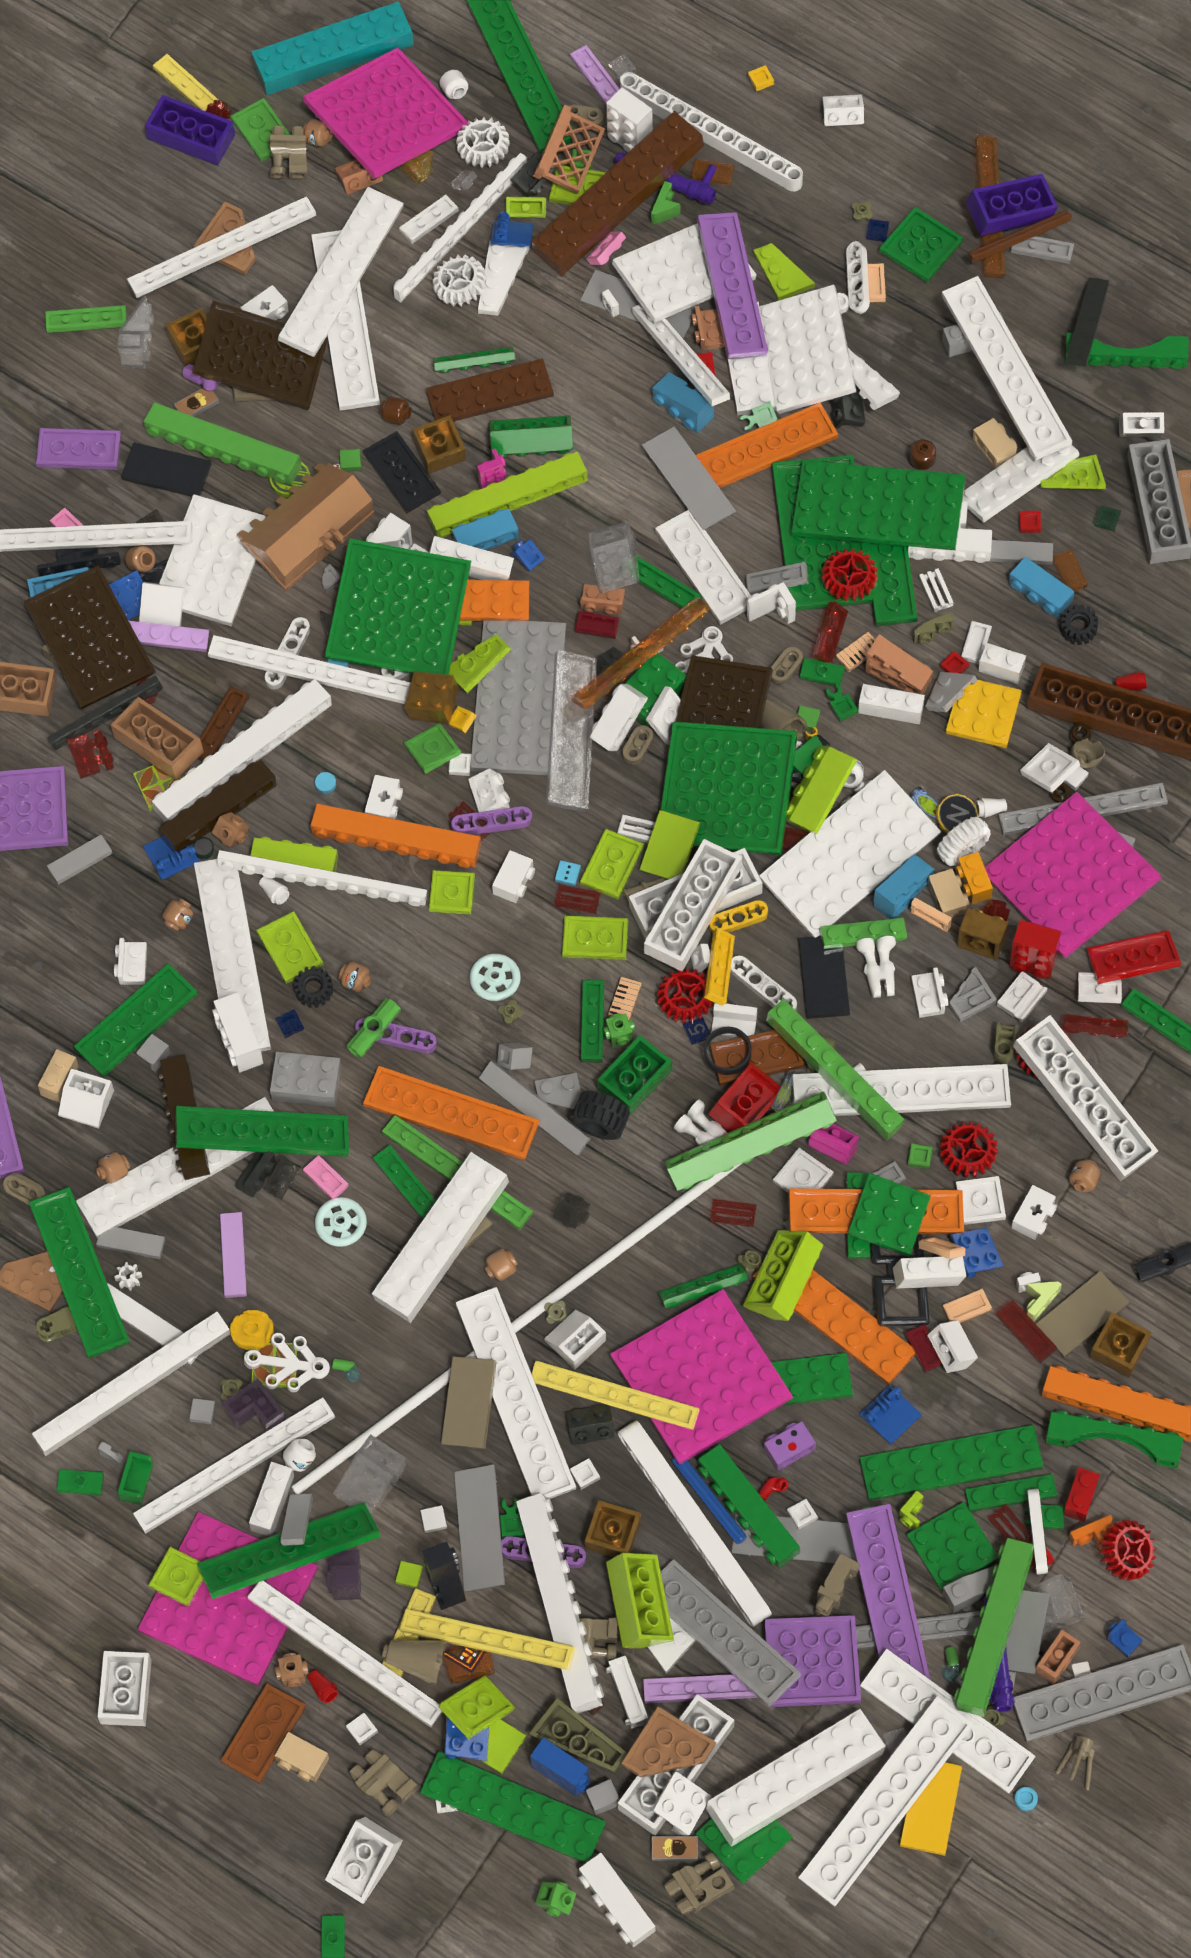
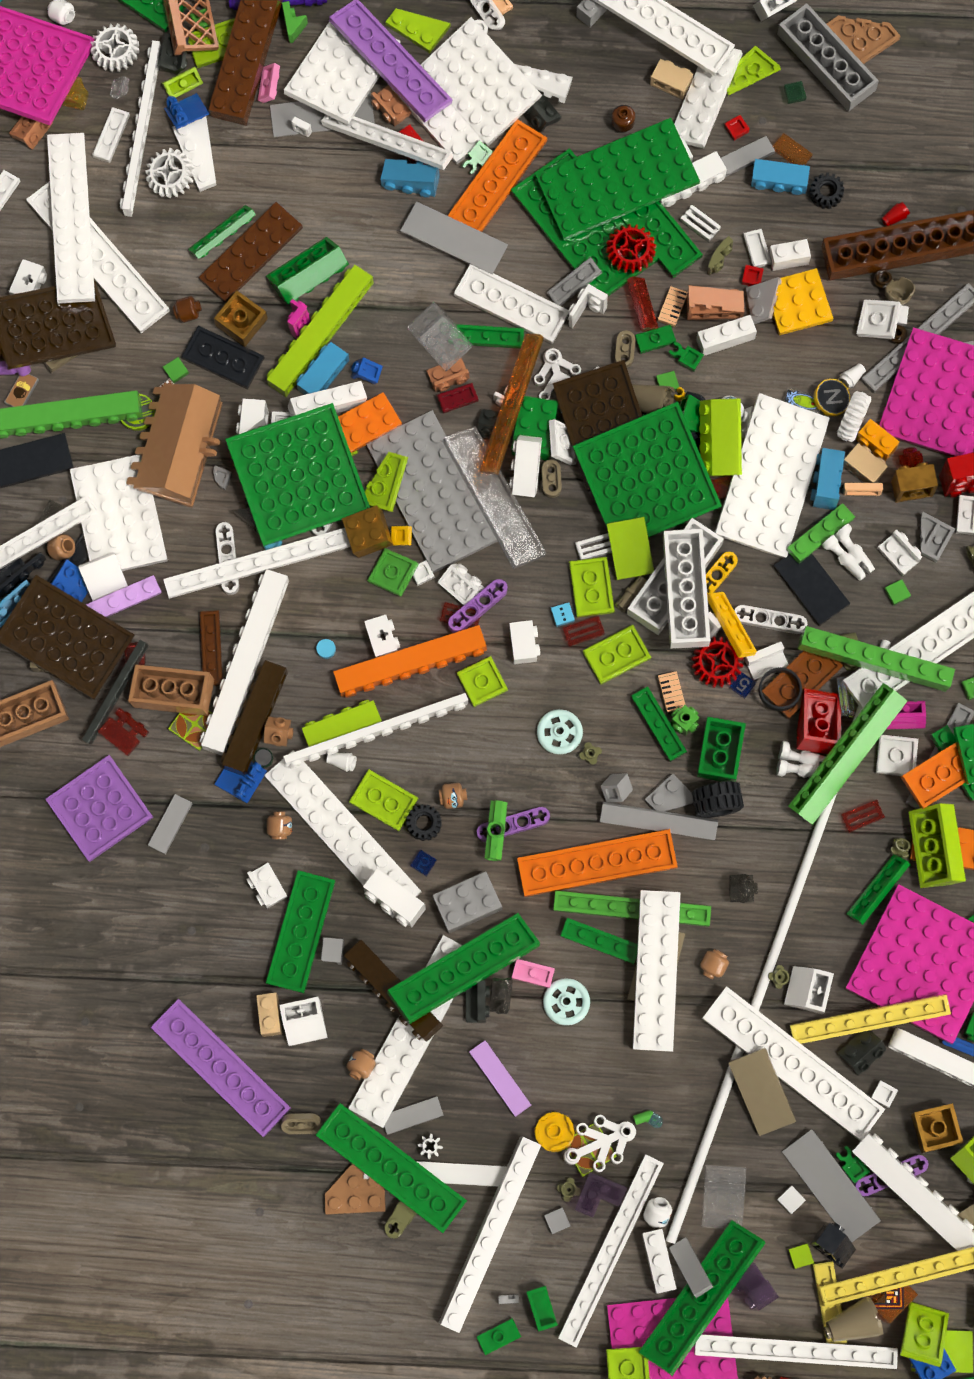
camera: 30 degrees left, 10 degrees up
none -> bright green tile [885,580,911,606]

